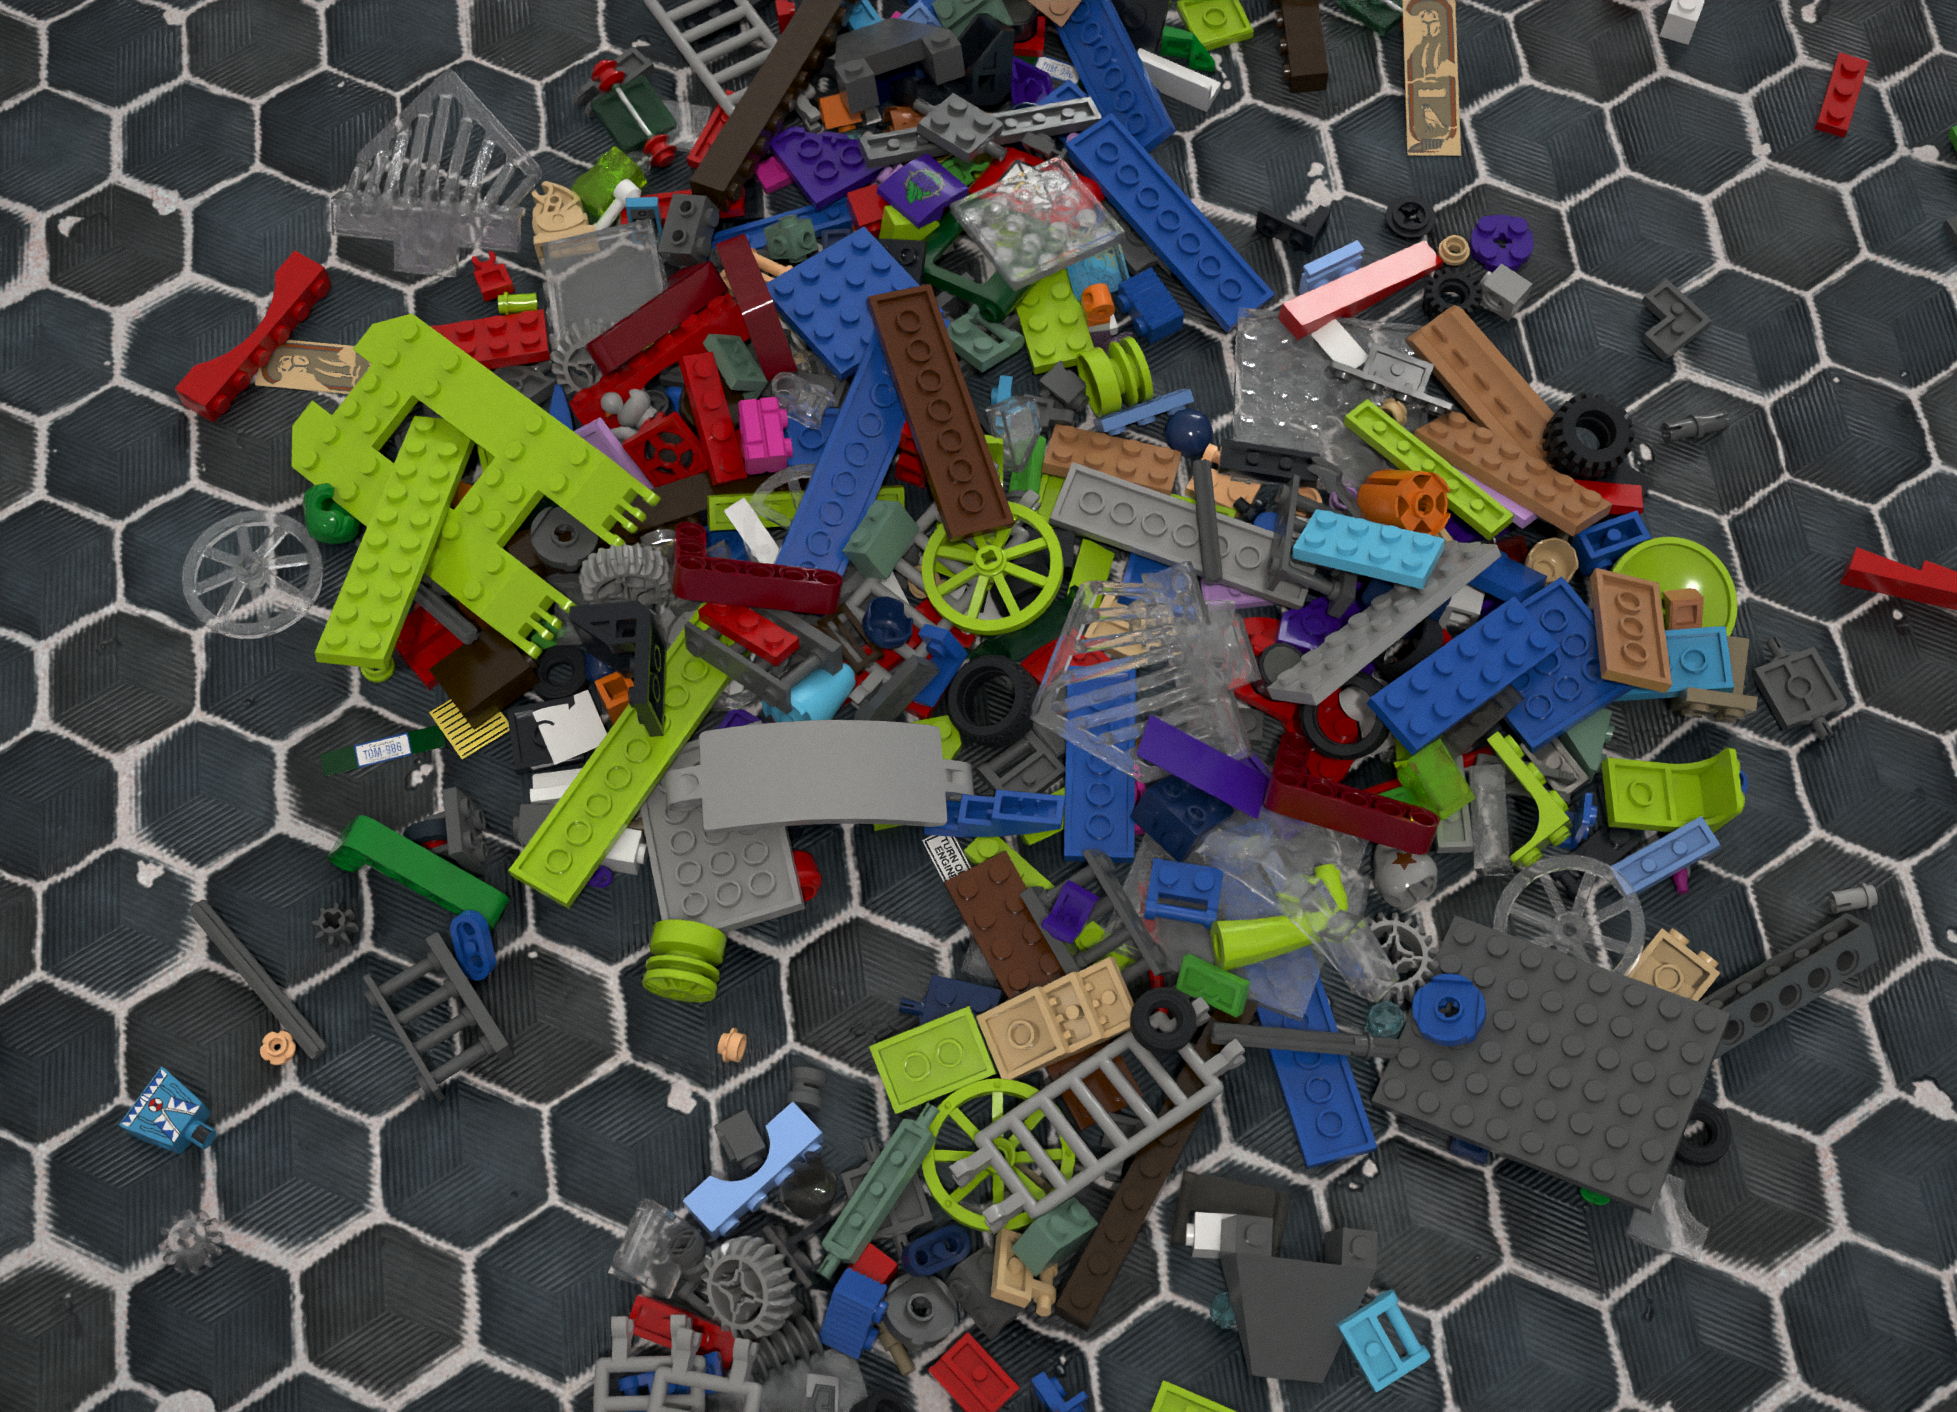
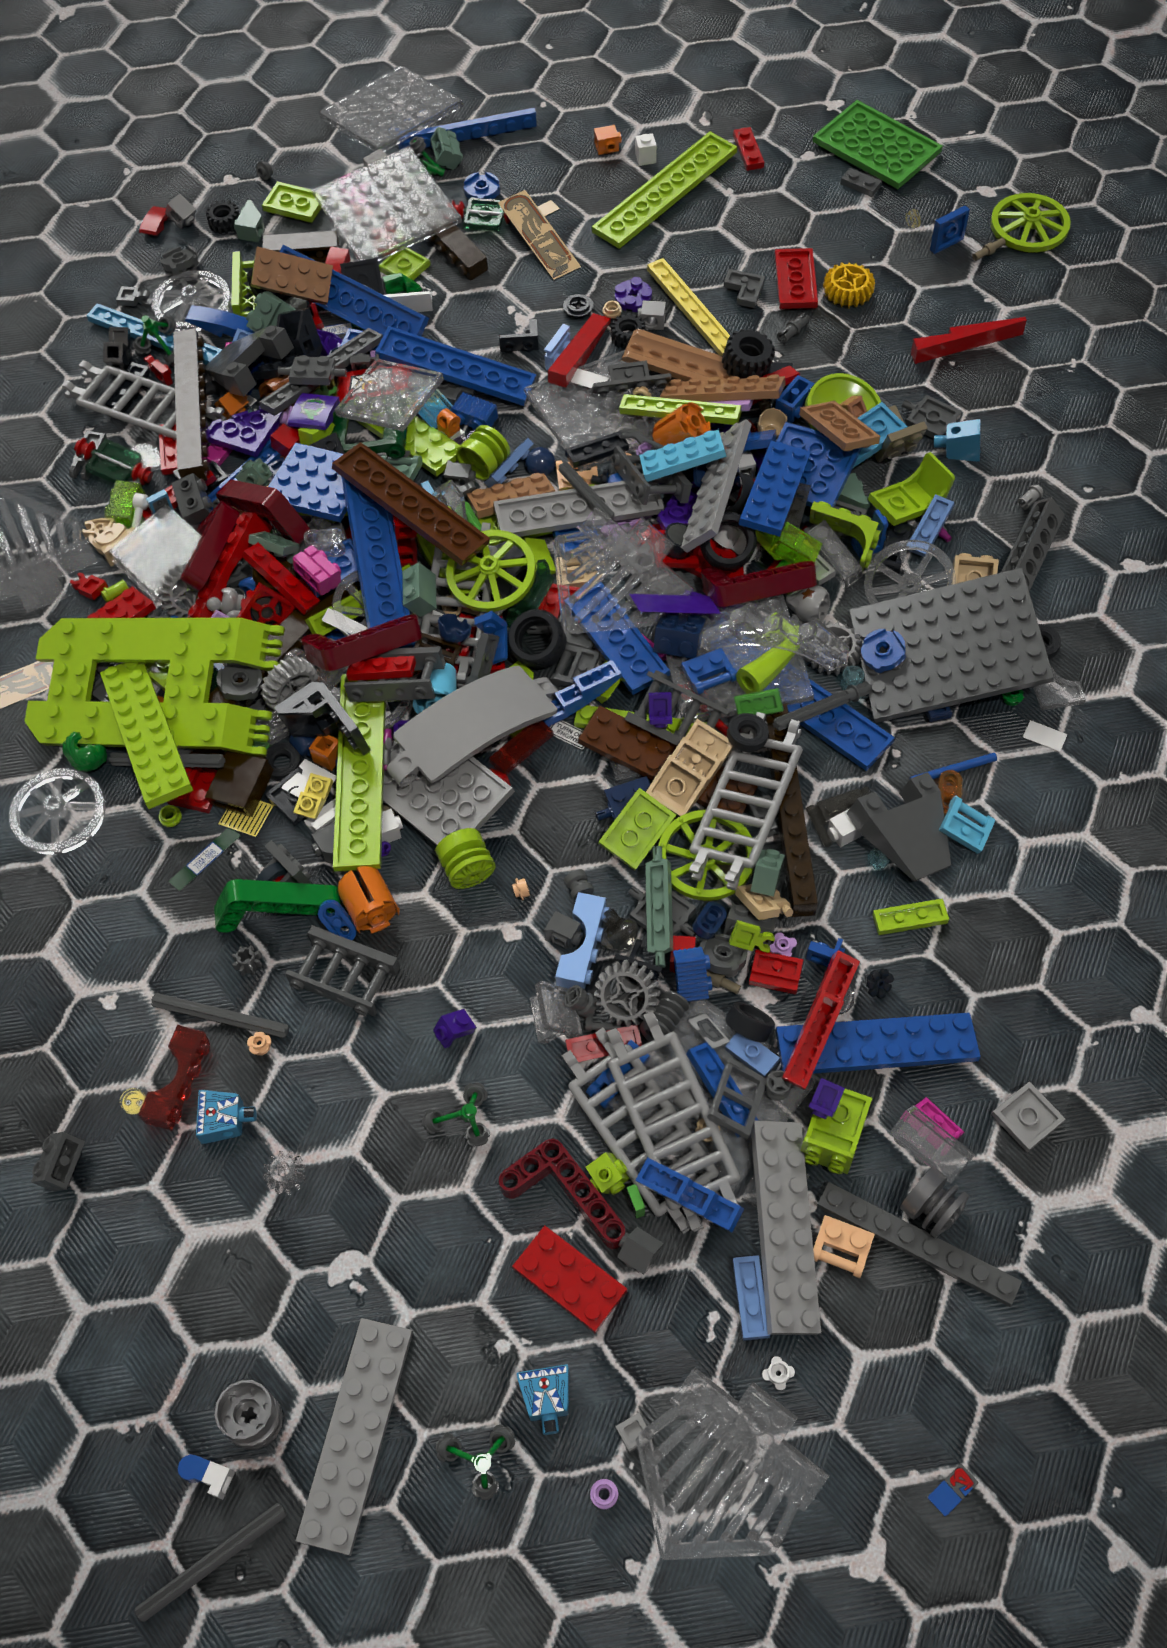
camera: 30 degrees left, 5 degrees down
none -> clear tile [120,1088,147,1114]
none -> clear red arch [138,1025,210,1131]
none -> light yellow slope [293,773,334,820]
none -> orange cylinder [338,866,400,934]
none -> flat silver piece [383,729,392,771]
none -> dark grey plant [422,1082,490,1147]
none -> dark purple bracket [433,1009,477,1048]
none -> clear red plate [489,720,554,775]
none -> tan sticker [538,200,560,216]
none -> lime plate [592,131,737,249]
none -> light yellow plate [647,258,730,356]
none -> lime plate [729,920,775,952]
none -> lavender plate [770,933,797,957]
none -> red plate [775,248,818,309]
none -> yellow gear [823,262,875,308]
none -> blue bar [910,752,997,779]
none -> dark azure torso [934,419,980,461]
none -> clear orange plate [938,770,963,813]
none -> white sticker [1023,720,1067,751]

